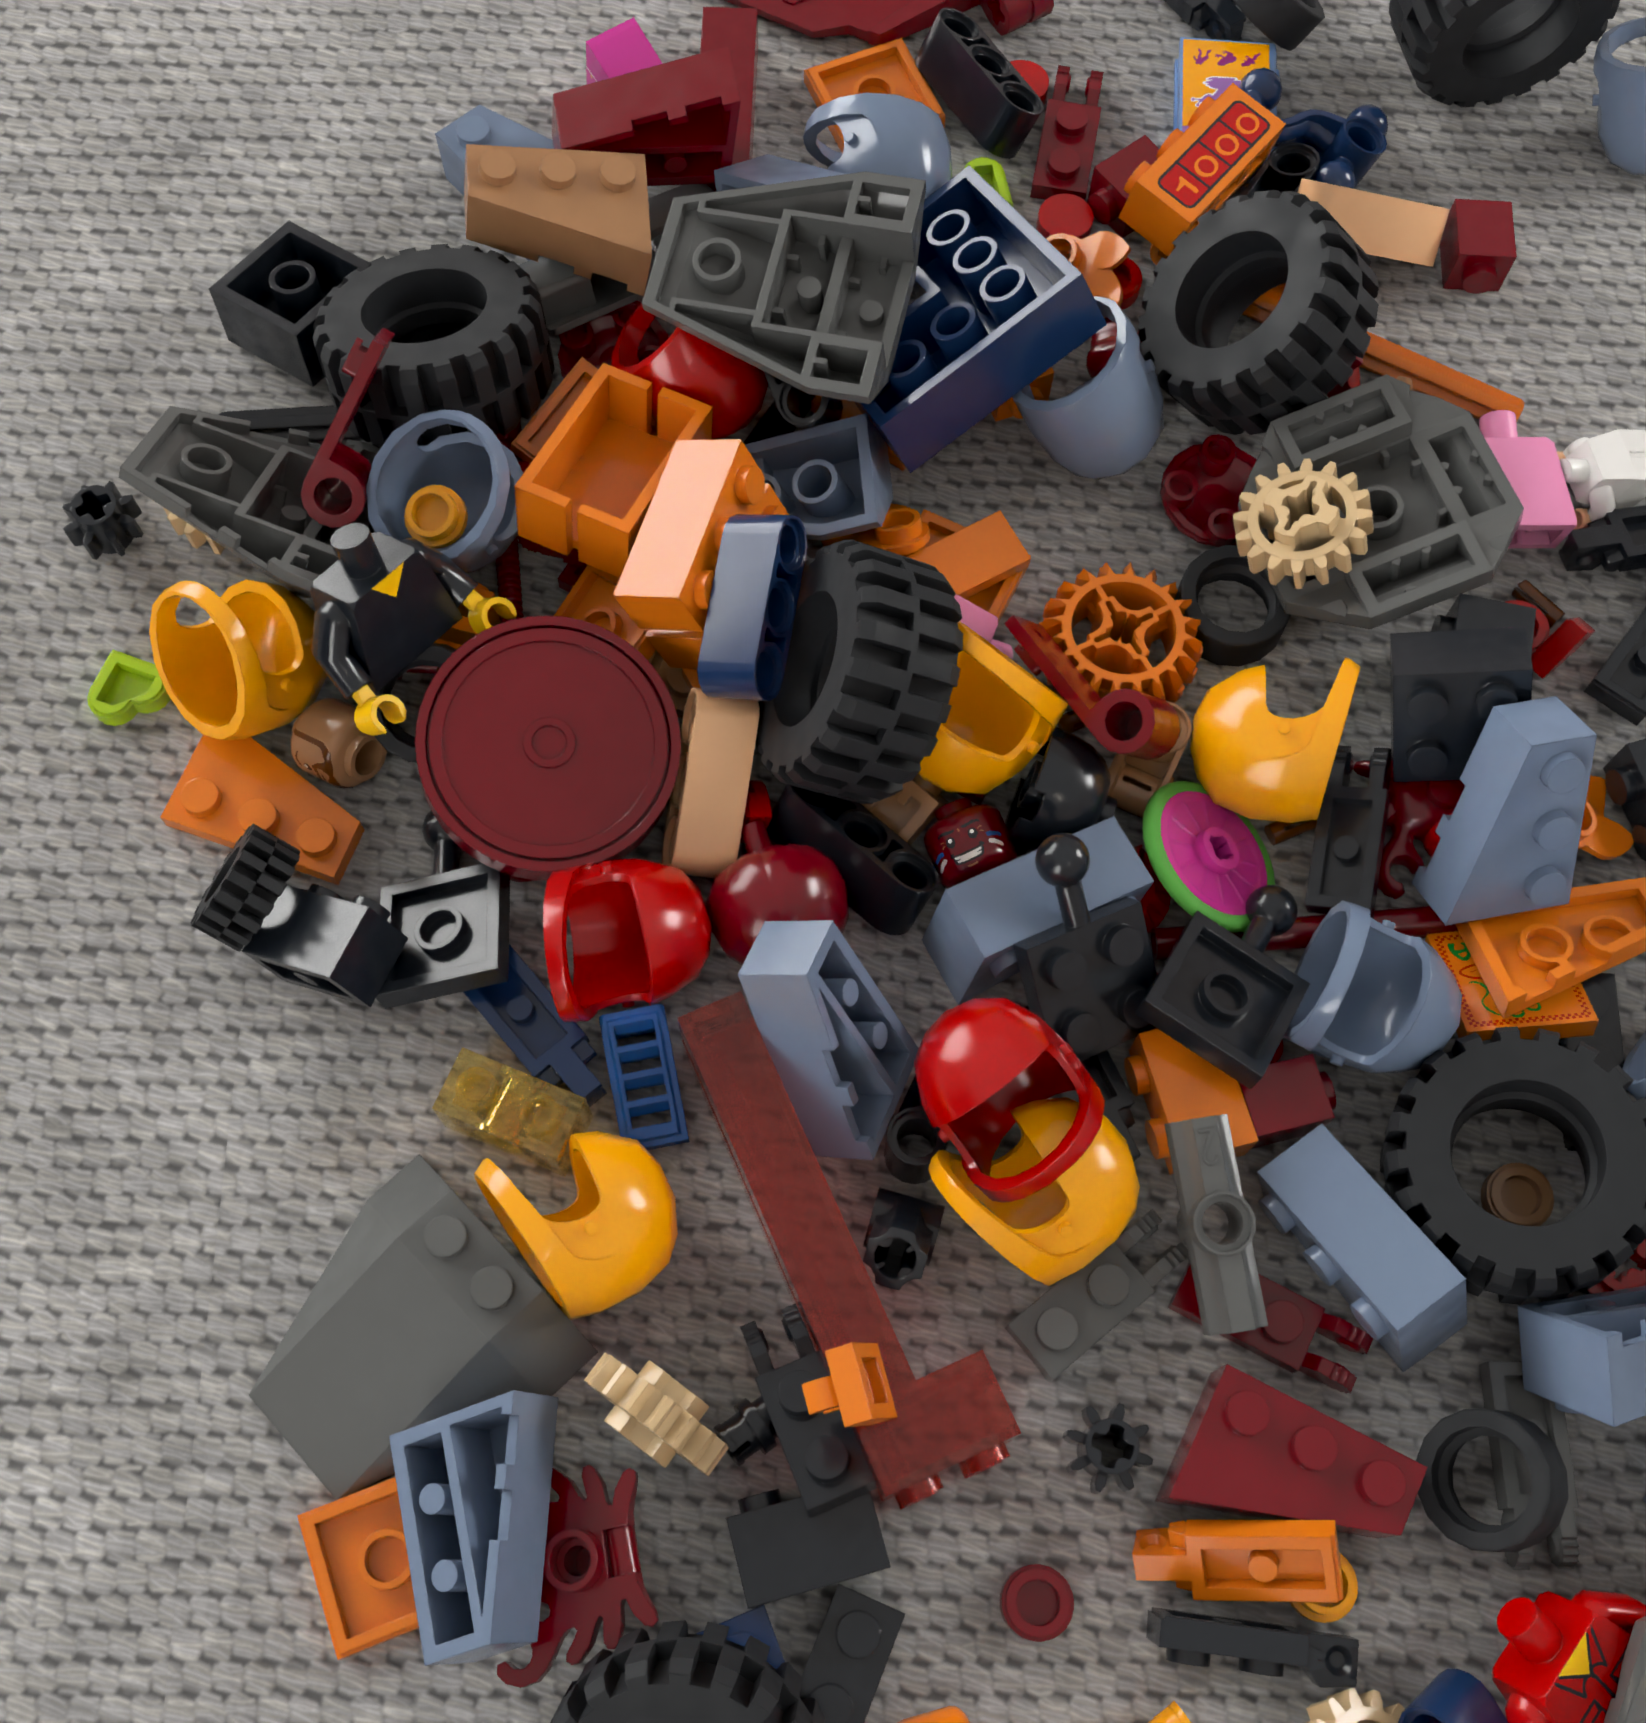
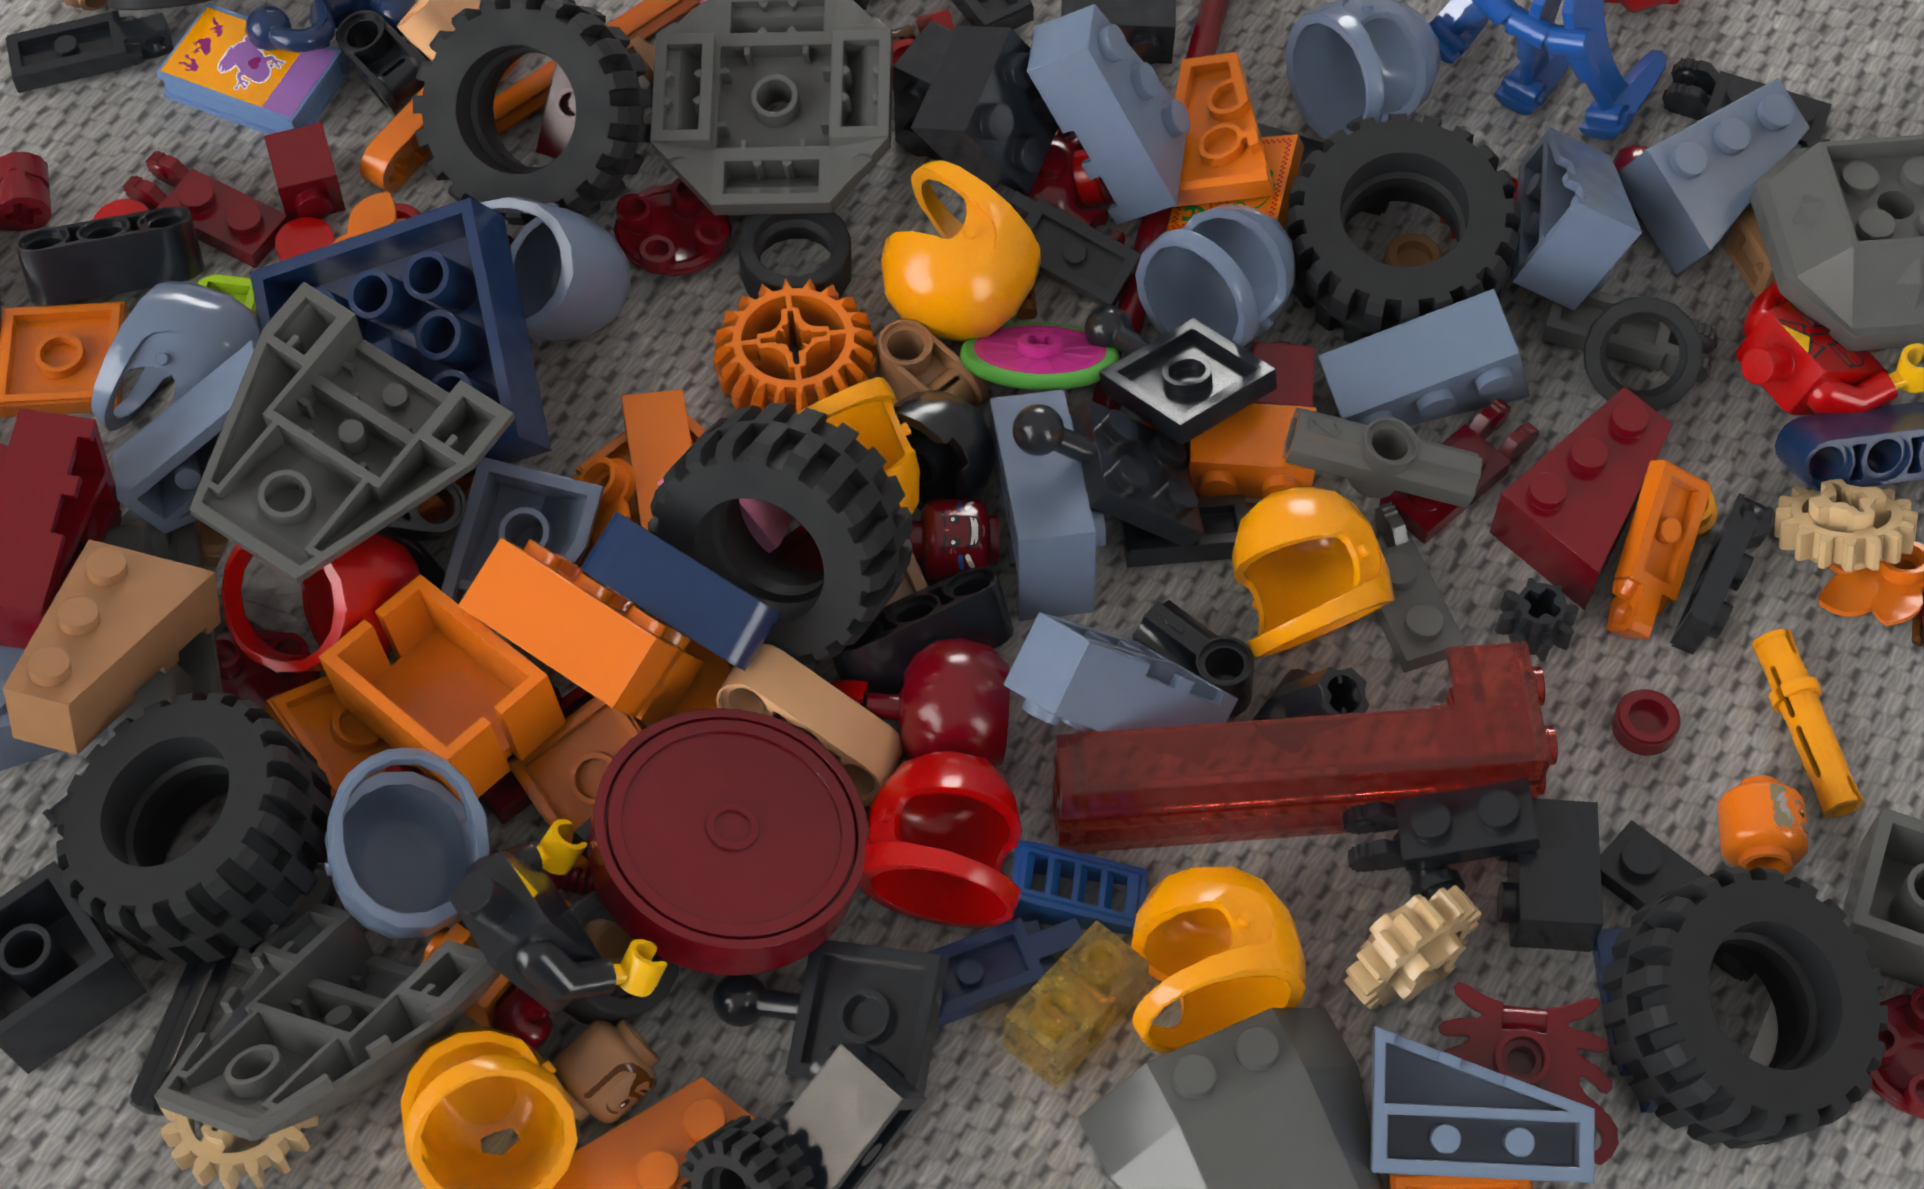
camera: 70 degrees left, 10 degrees down
dark red door [301,327,395,528] -> none
light orange plate [404,485,468,549] -> none
orange tile [801,1342,898,1427] -> none
red piece [914,998,1105,1202] -> none
dark red door [1004,615,1180,760] -> none
orange brick [1118,83,1286,256] -> none
tan gear [1233,458,1374,589] -> none

